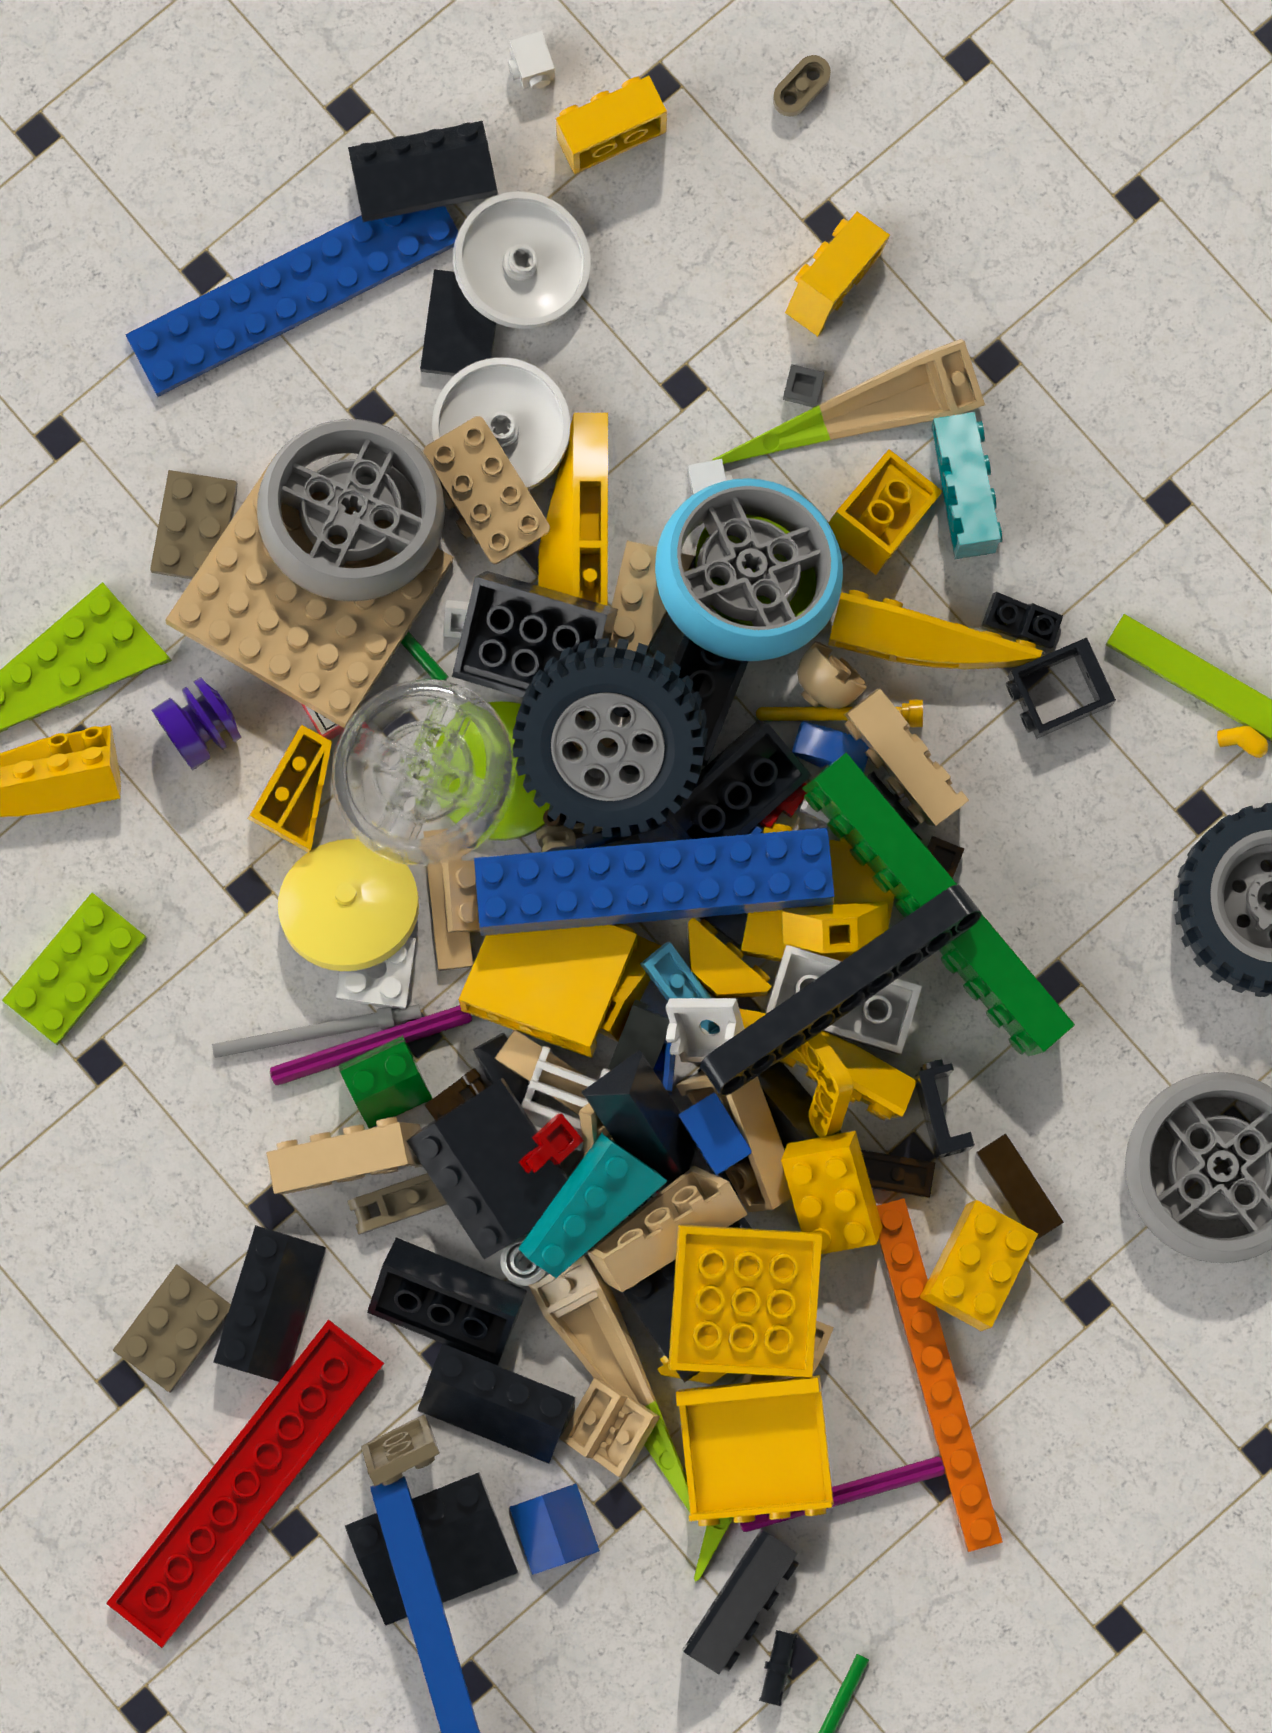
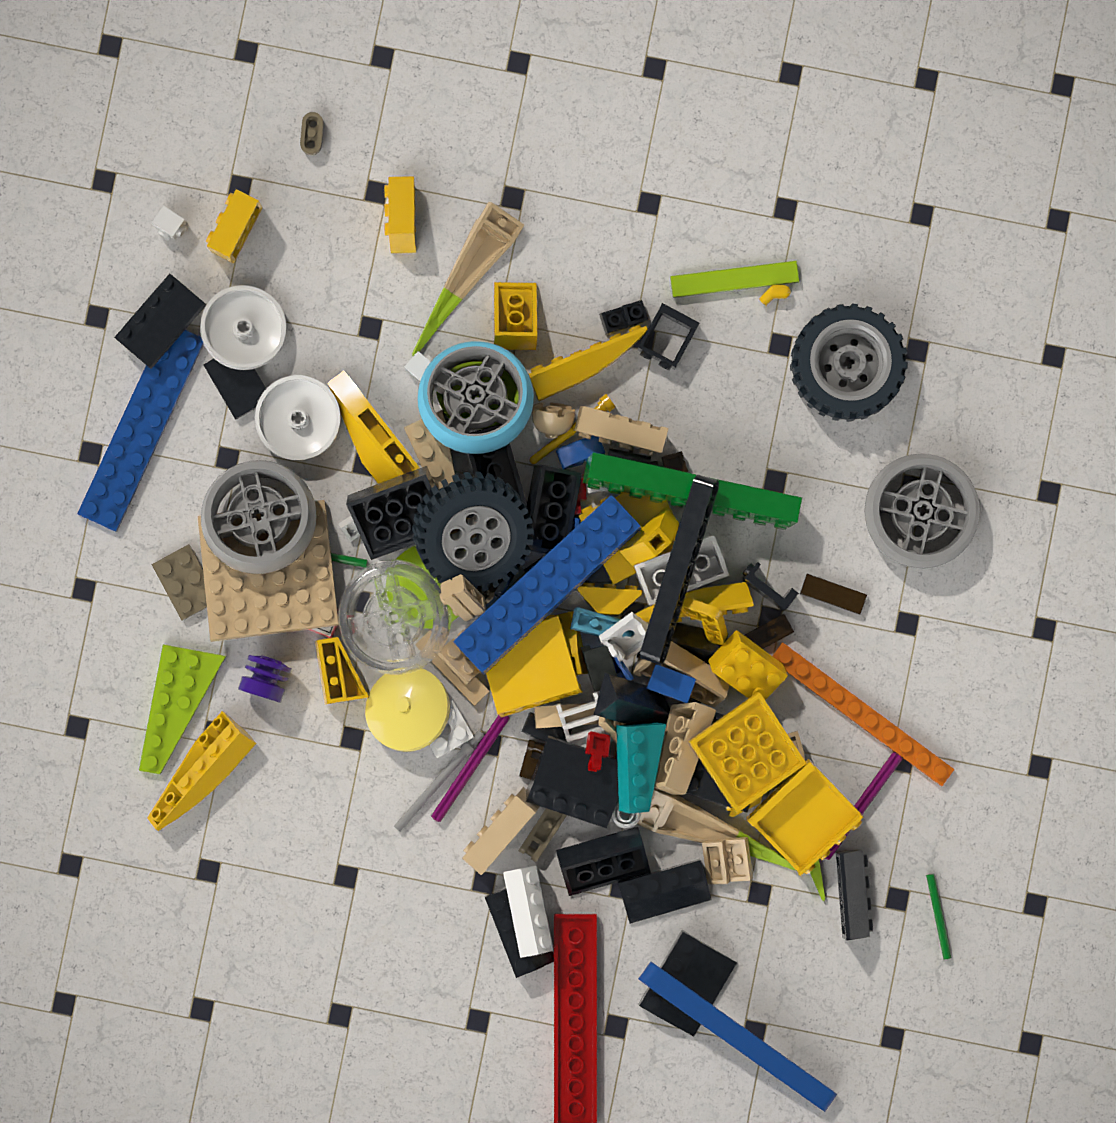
camera: 40 degrees left, 5 degrees up
lime plate [2,893,147,1045] -> none
dark tan plate [113,1264,231,1393] -> none
green slope [339,1035,433,1129] -> none
dark tan plate [361,1414,440,1486] -> none
tan bracket [423,416,550,564] -> none
blue slope [509,1483,600,1575] -> none
black pin [759,1630,798,1706] -> none
dark grey plate [783,364,825,408] -> none
yellow brick [920,1200,1038,1331] -> none
wedge [931,412,1003,560] -> none
none -> tan brick [440,574,486,621]
none -> white slope [503,866,554,958]

